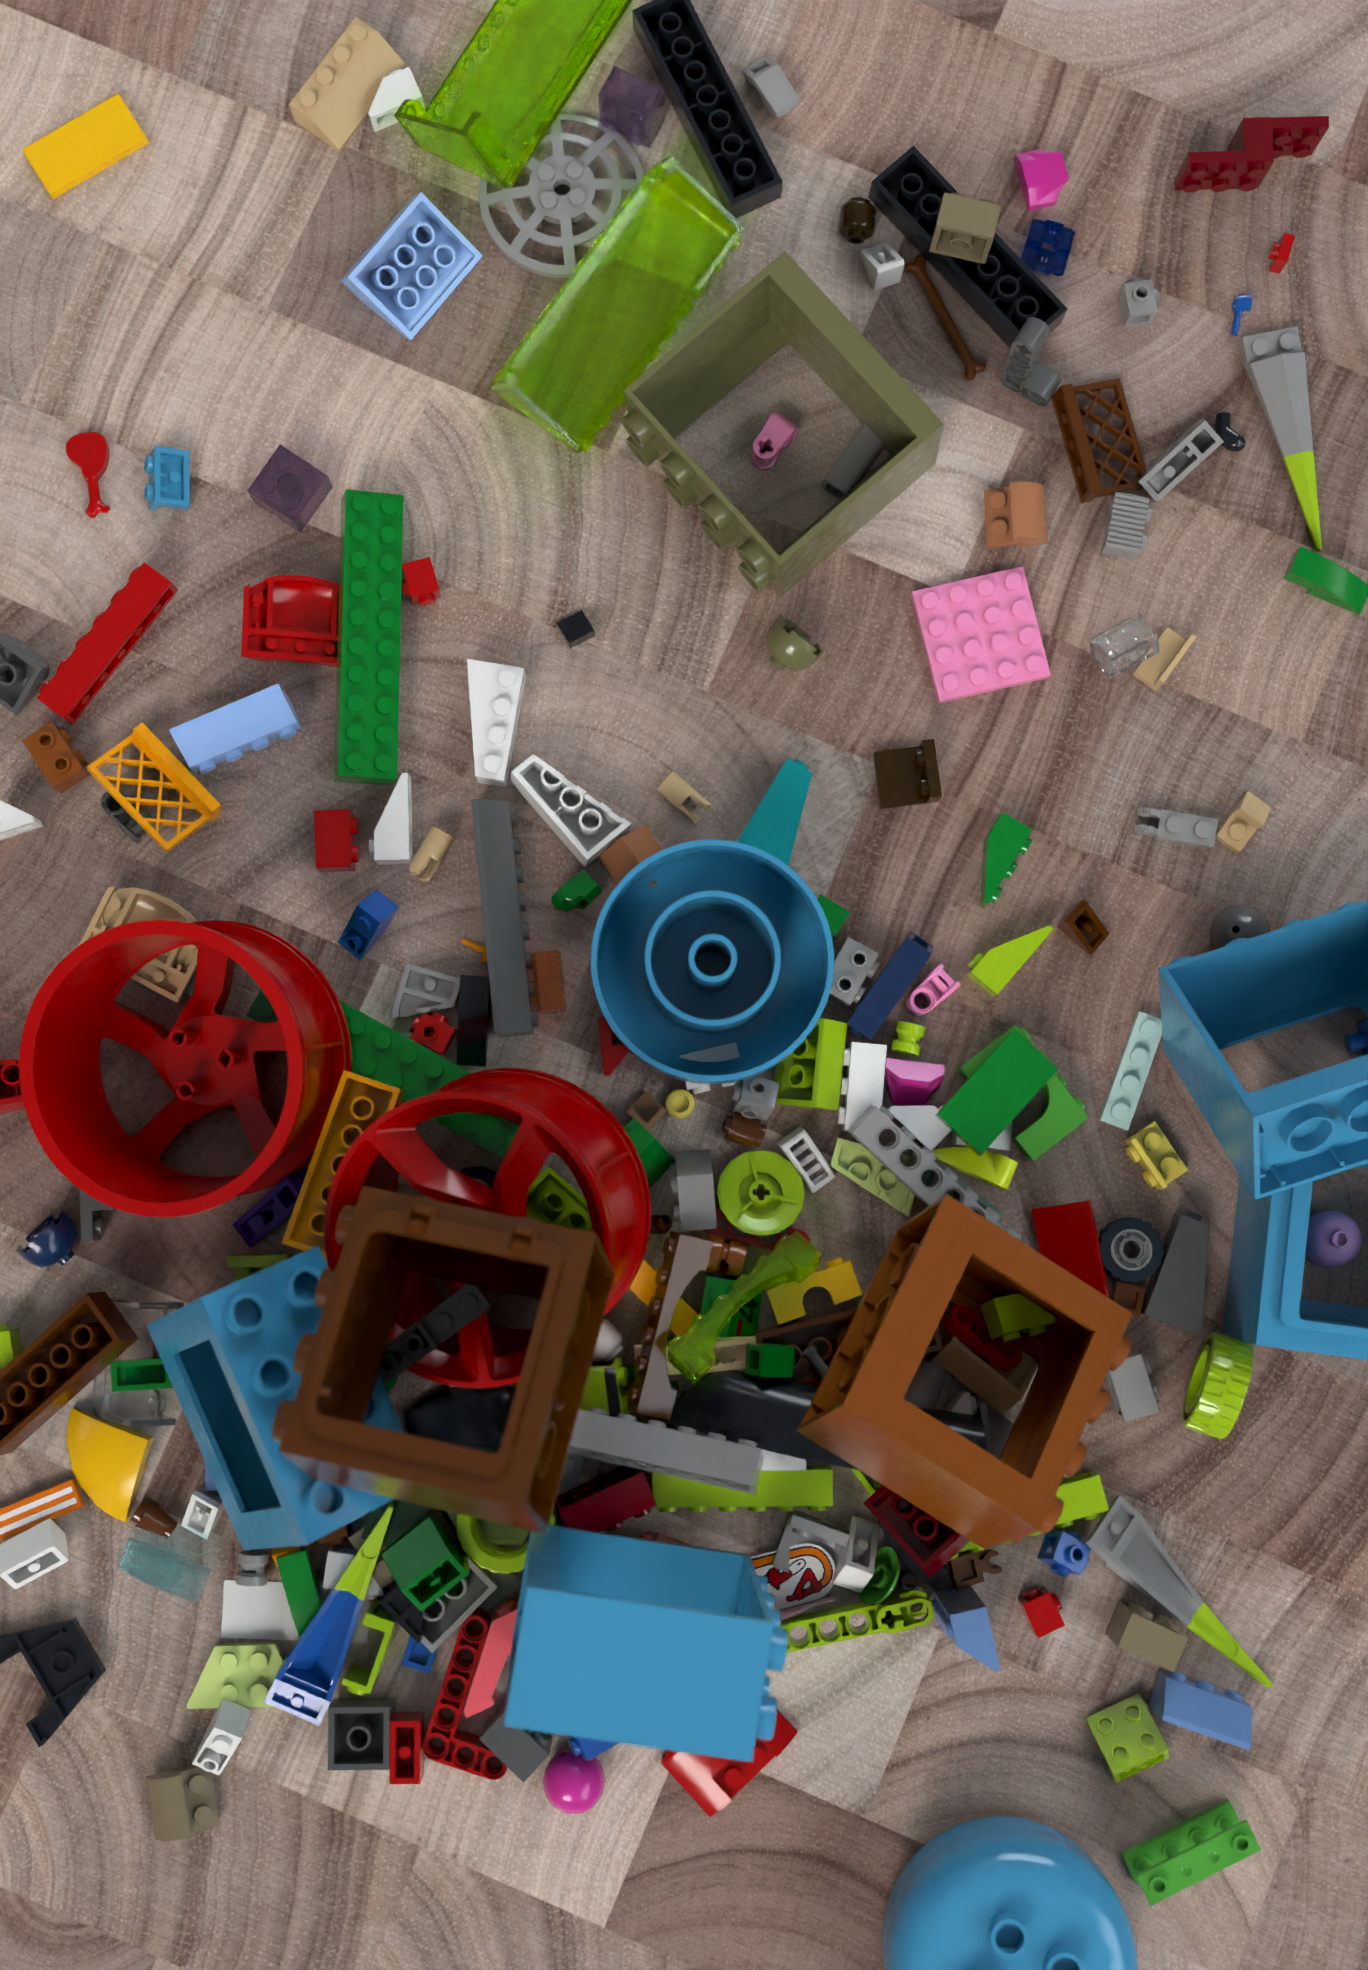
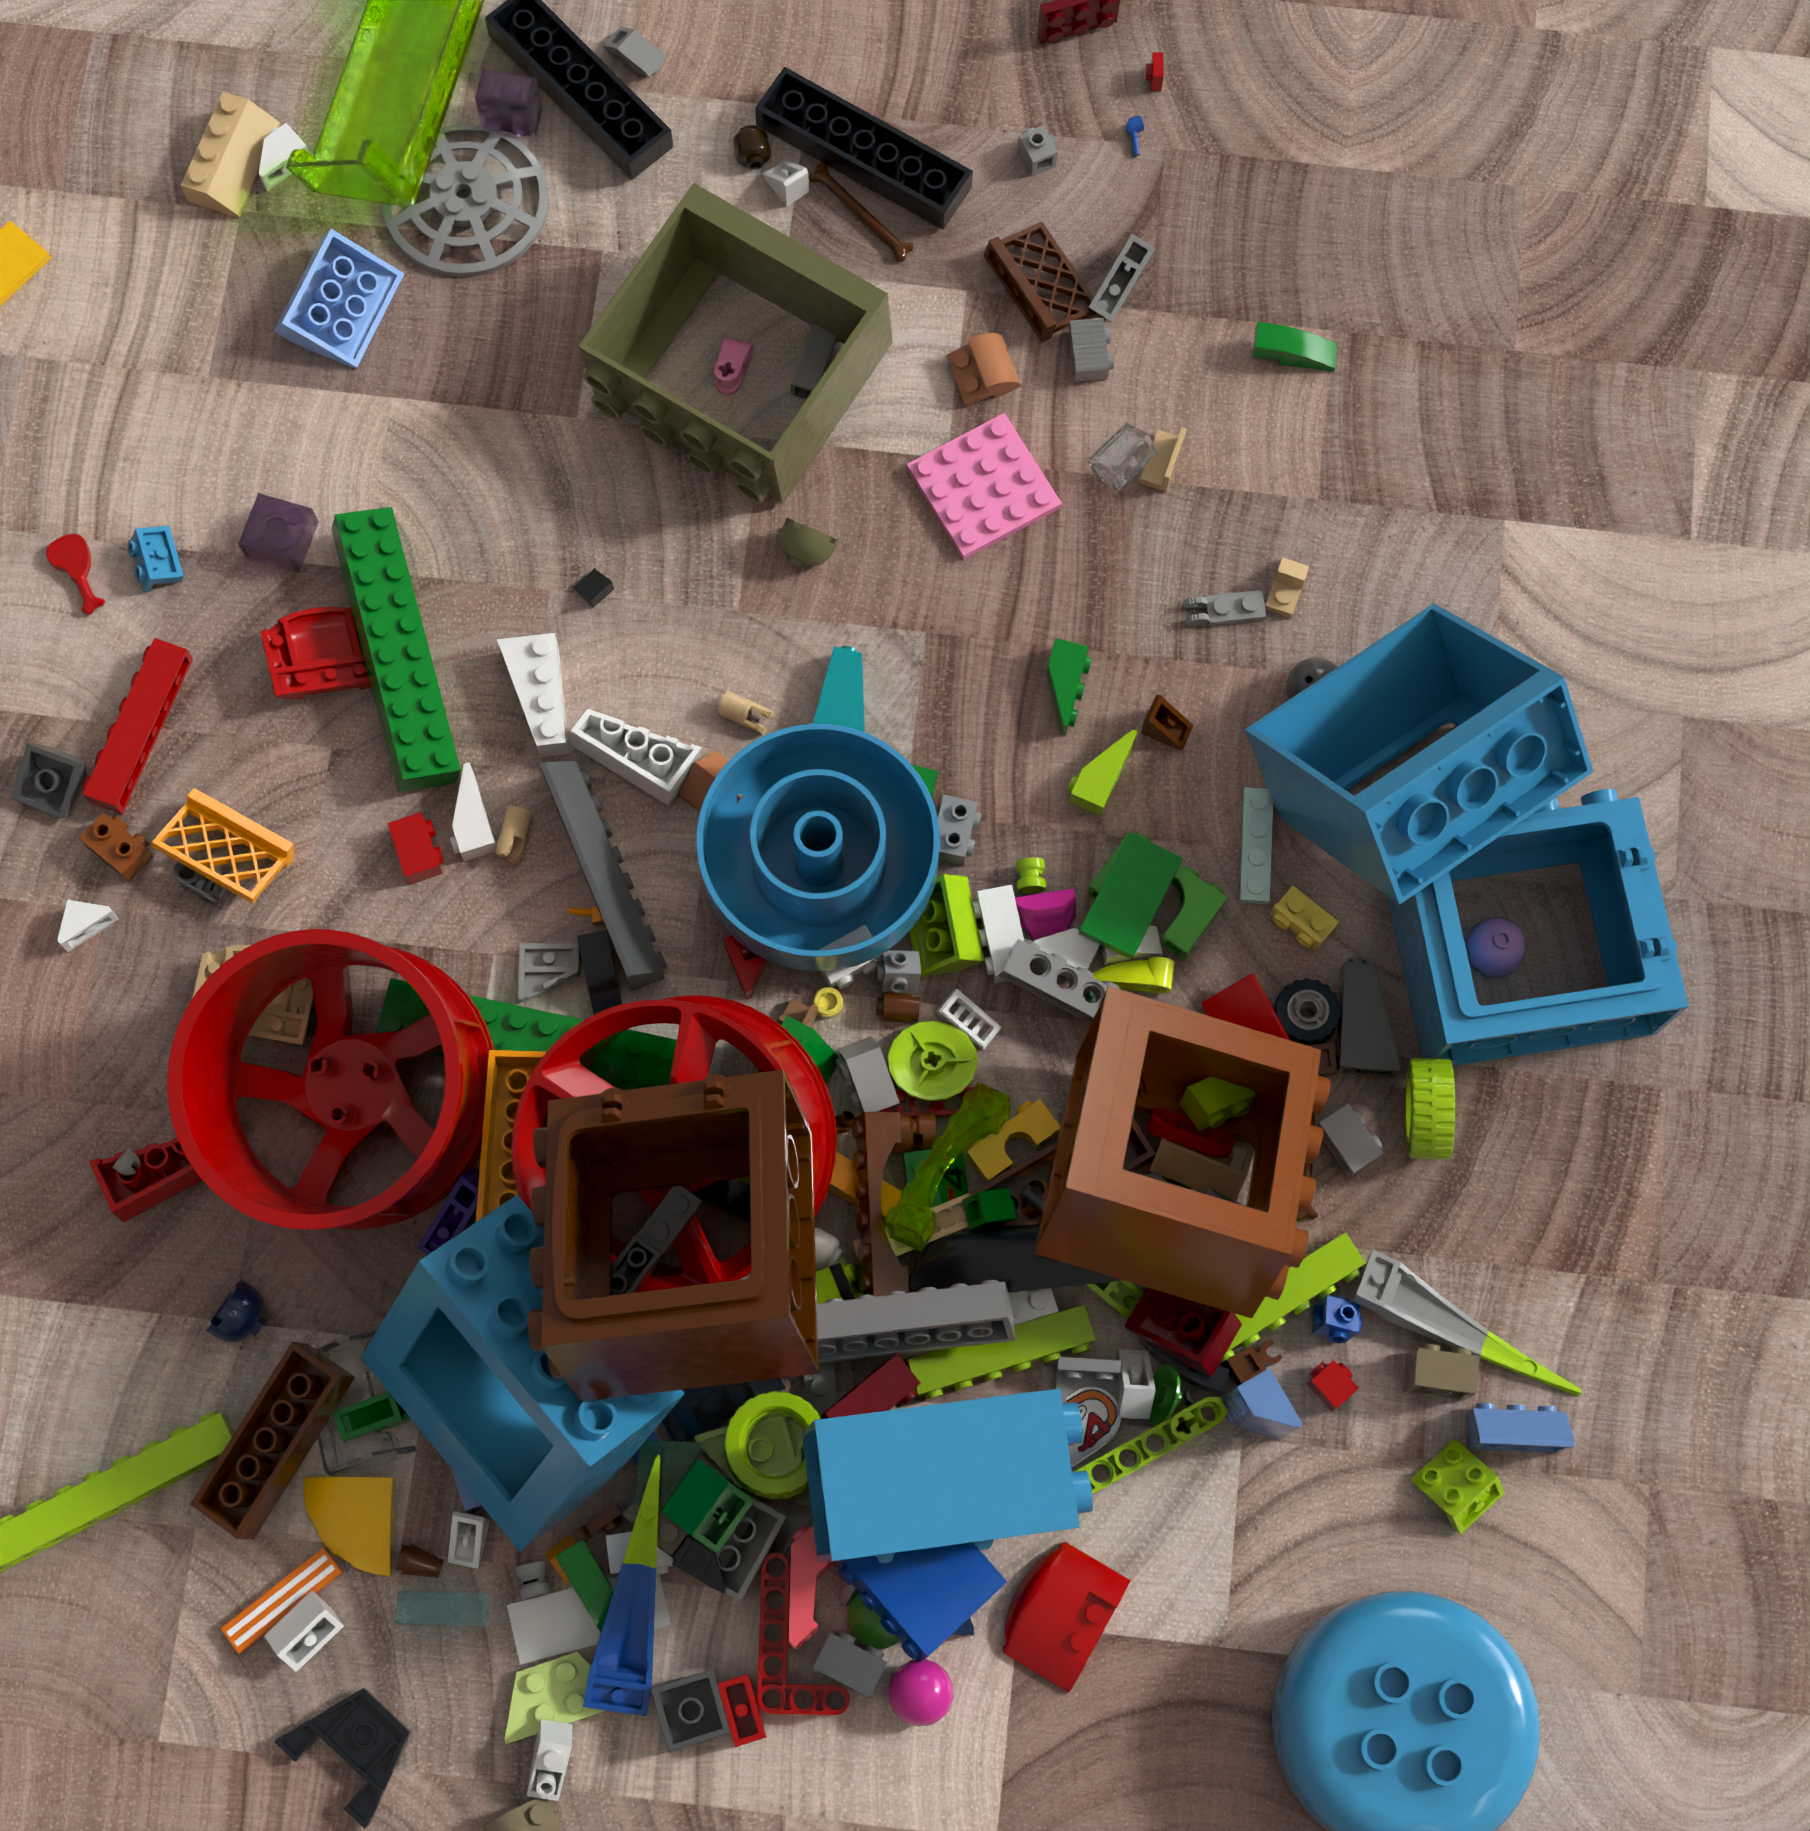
camera: 15 degrees left, 10 degrees down
dark grey slope [79,1189,117,1242] -> none
light blue slope [169,684,302,774] -> none
blue slope [338,889,399,960] -> none
lime panel [341,1600,398,1695] -> none
blue plate [401,1636,438,1674] -> none
red brick [402,557,441,606] -> none
red brick [409,1011,457,1056] -> none
clear neon green windscreen [489,155,745,453] -> none
clear orange brick [531,950,567,1014] -> none
green rock [551,870,603,912] -> none
yellowish green wing [830,1138,914,1217] -> none
dark blue slope [847,930,934,1040] -> none
dark brown bracket [873,739,942,809] -> none
bright pink piece [906,963,961,1016] -> none
dark tan brick [929,192,1001,264] -> none
dark grey beam [1000,317,1061,406] -> none
dark pink slope [1013,149,1069,211] -> none
clear blue piece [1021,219,1076,276] -> none
bright green fence [1121,1799,1261,1906] -> none
black arm [1216,412,1245,452] -> none
light grey plate [1239,326,1322,551] -> none

